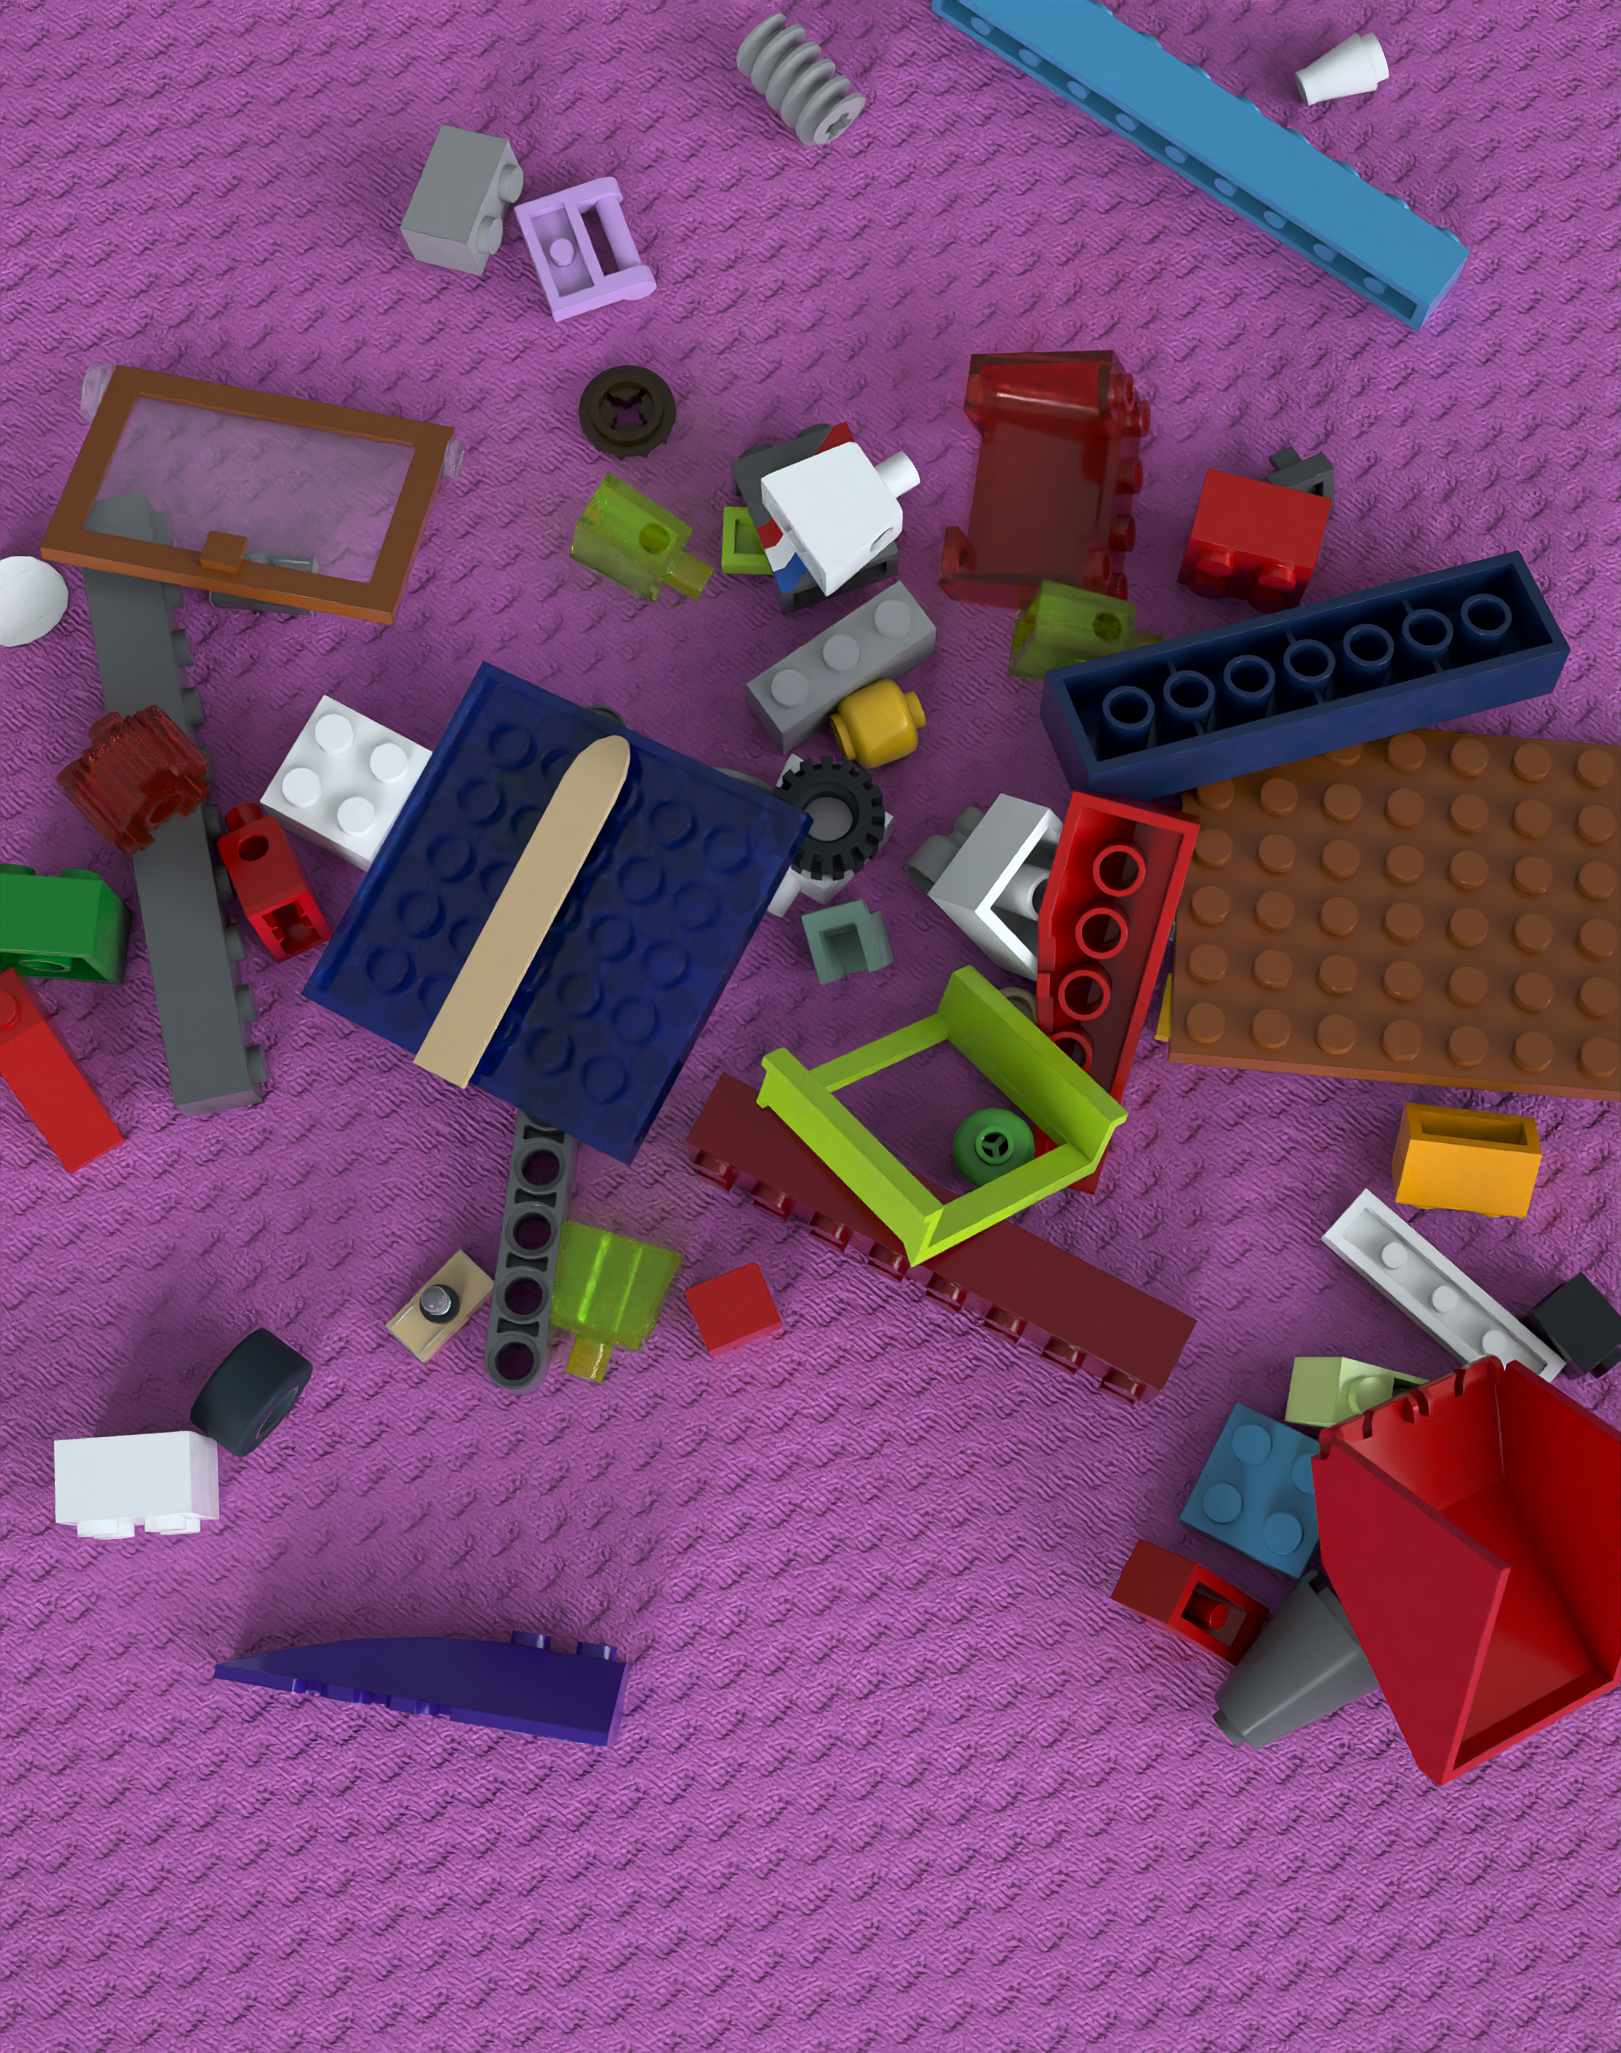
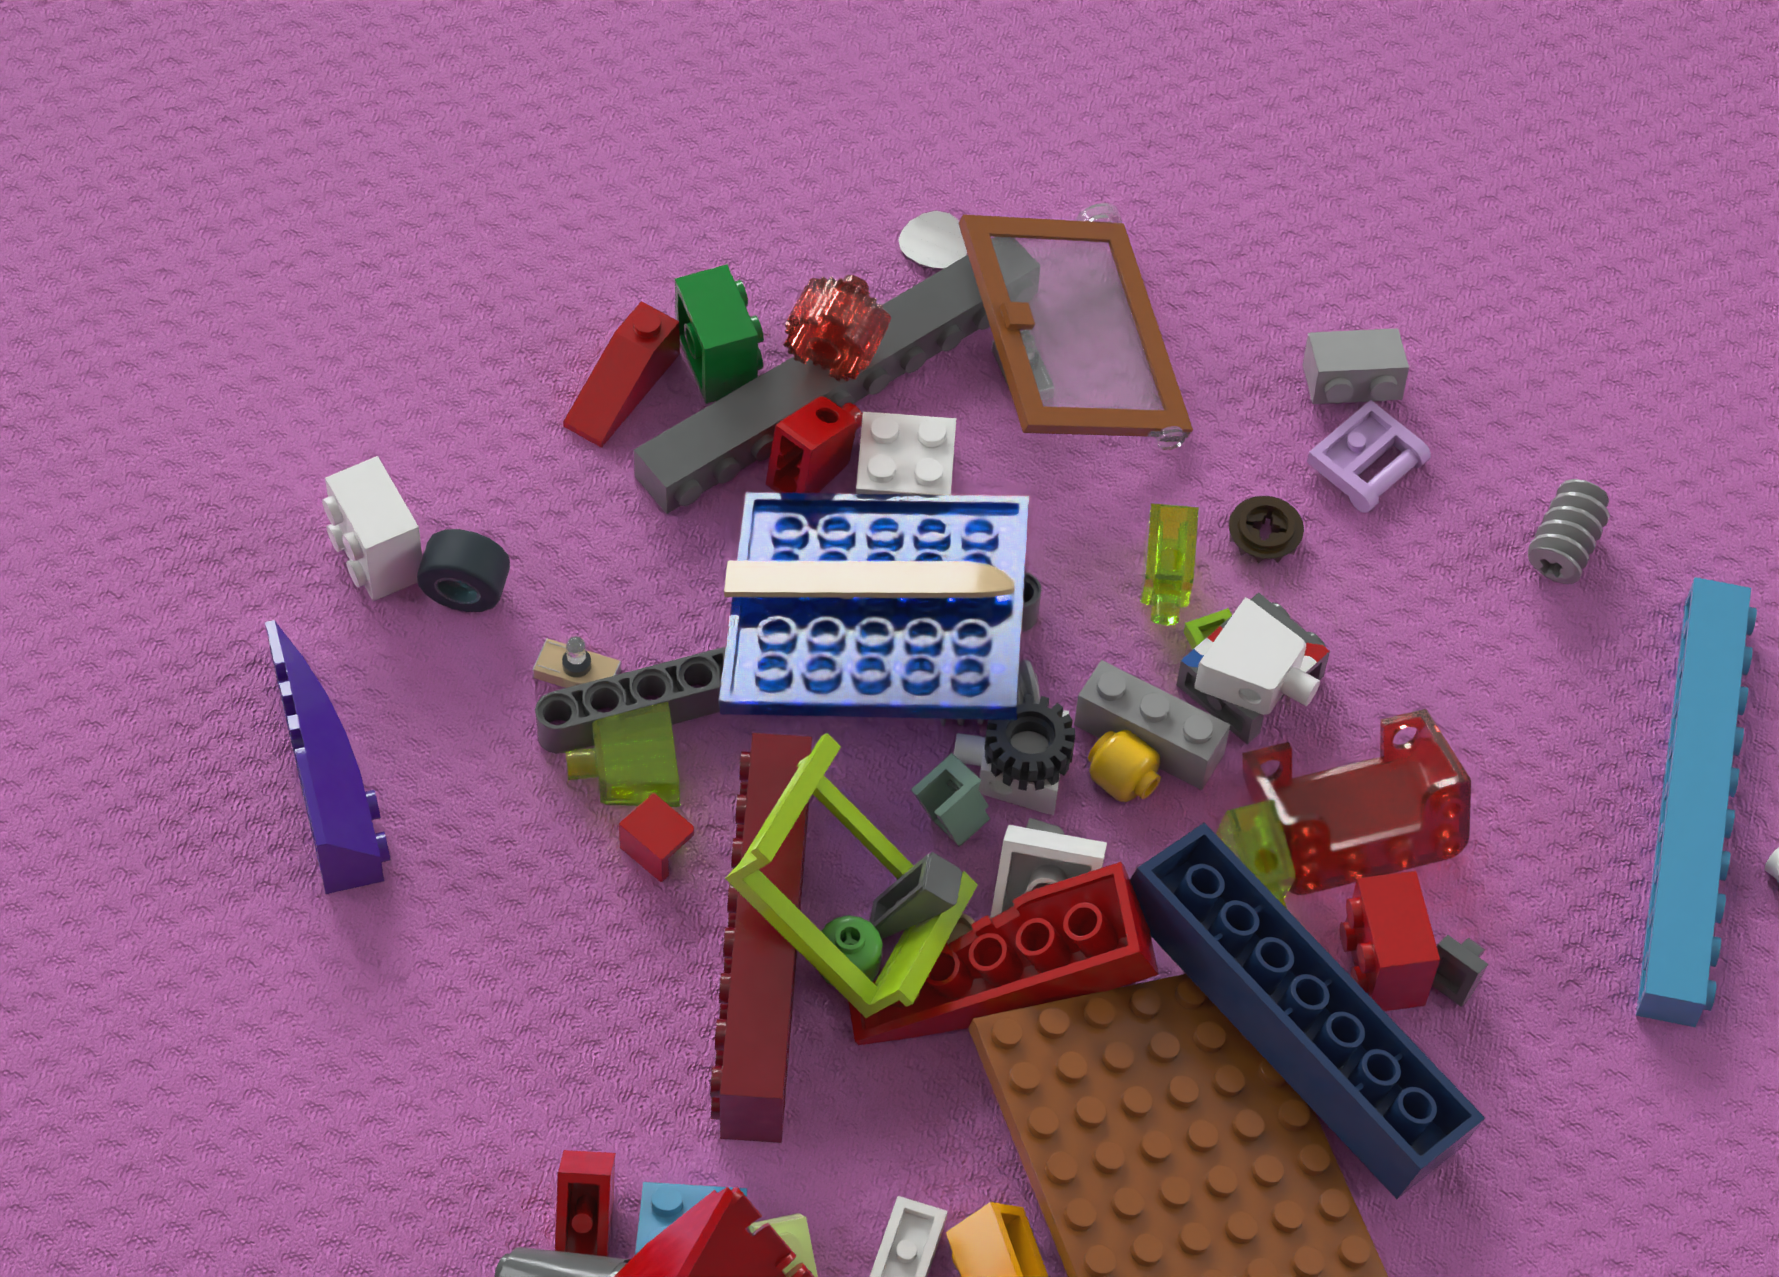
camera: 60 degrees right, 20 degrees down
none -> dark grey slope [869,852,962,940]

